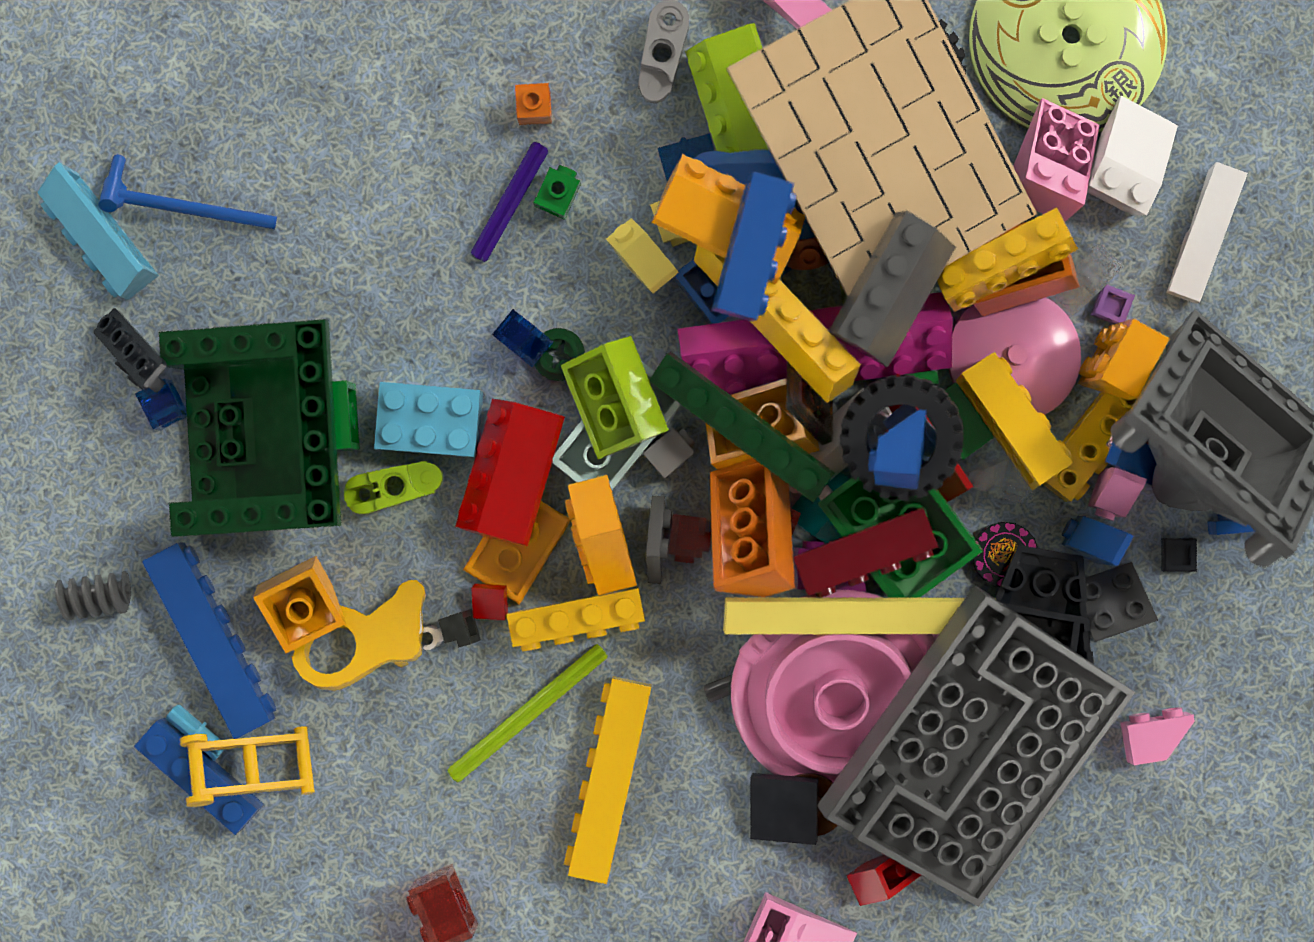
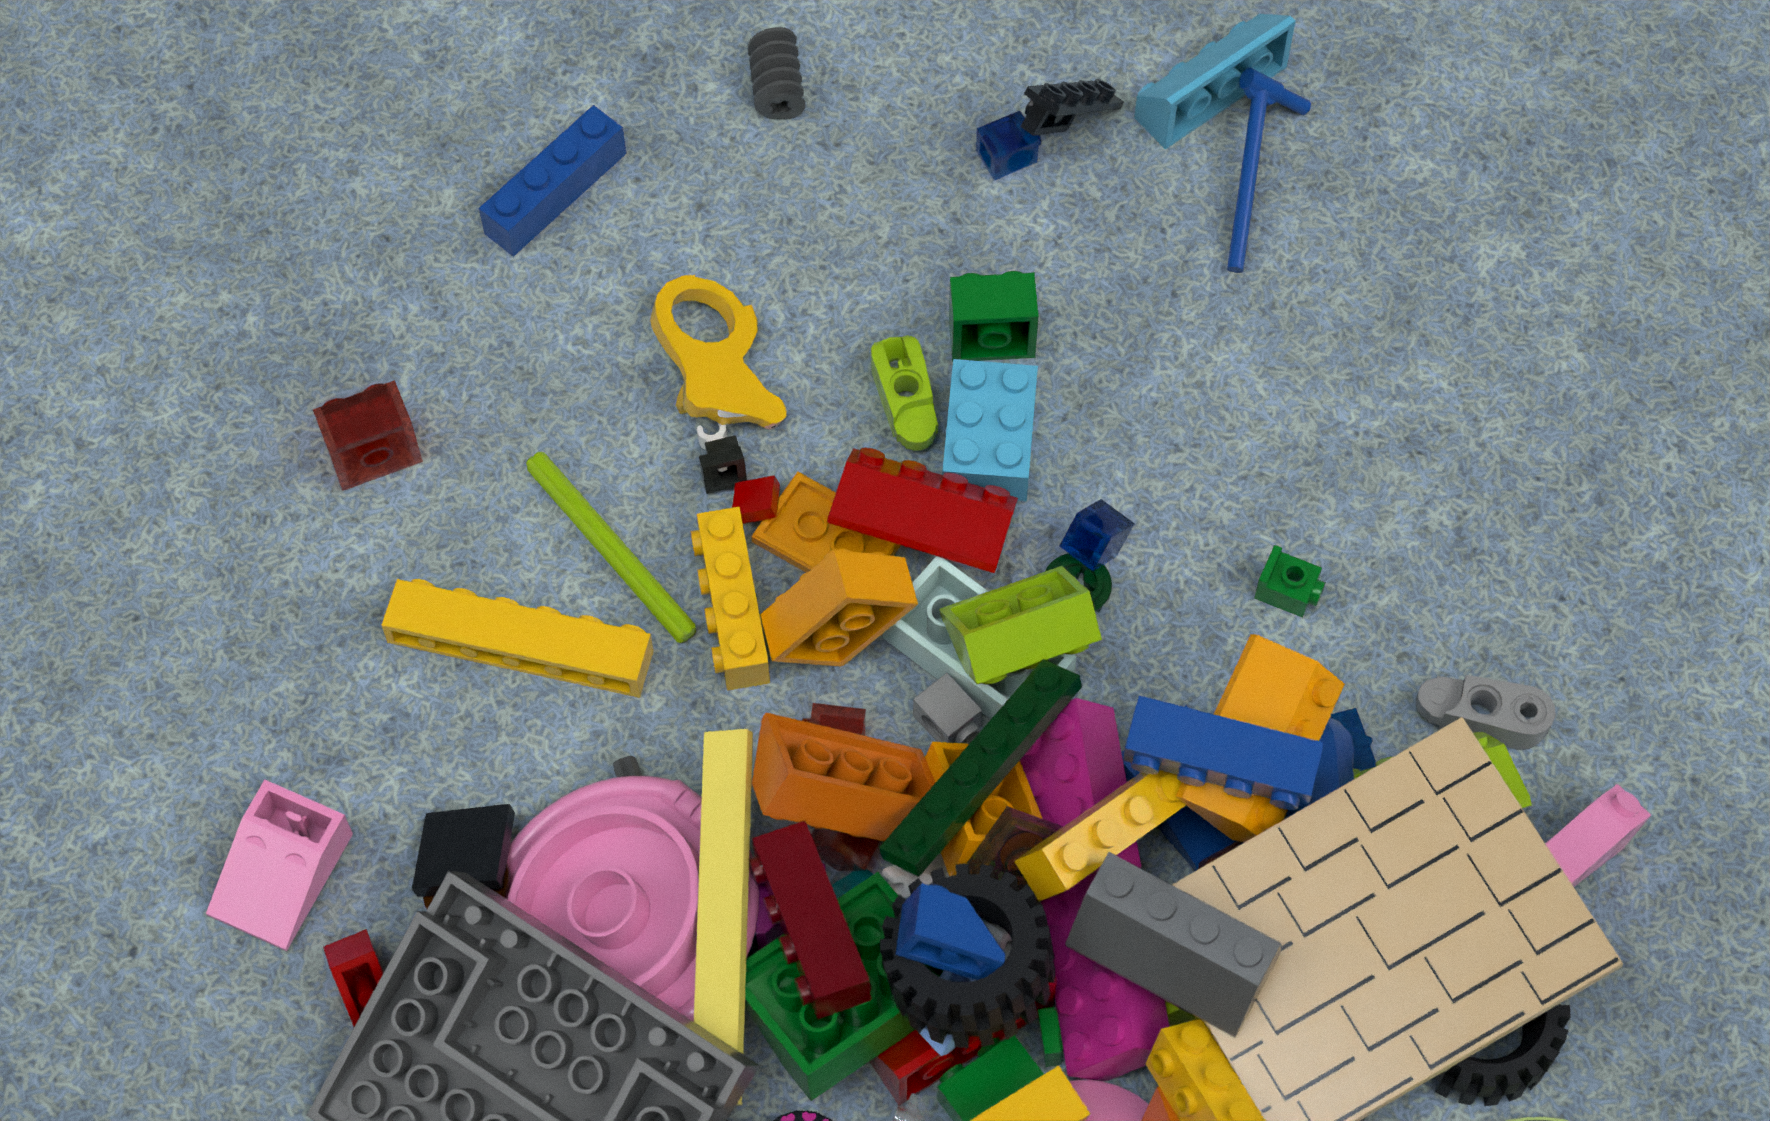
camera: 90 degrees right, 25 degrees down
blue brick [142,542,276,739] -> none
dark green slope [159,319,341,537] -> none
medium azure axle [166,704,224,761] -> none
yellow piece [180,726,315,807] -> none
light orange slope [253,556,346,654] -> none
dark purple axle [471,142,548,262] -> none
orange brick [515,83,552,125] -> none
light yellow slope [606,218,679,294] -> none
dark grey wing [646,495,672,584] -> none

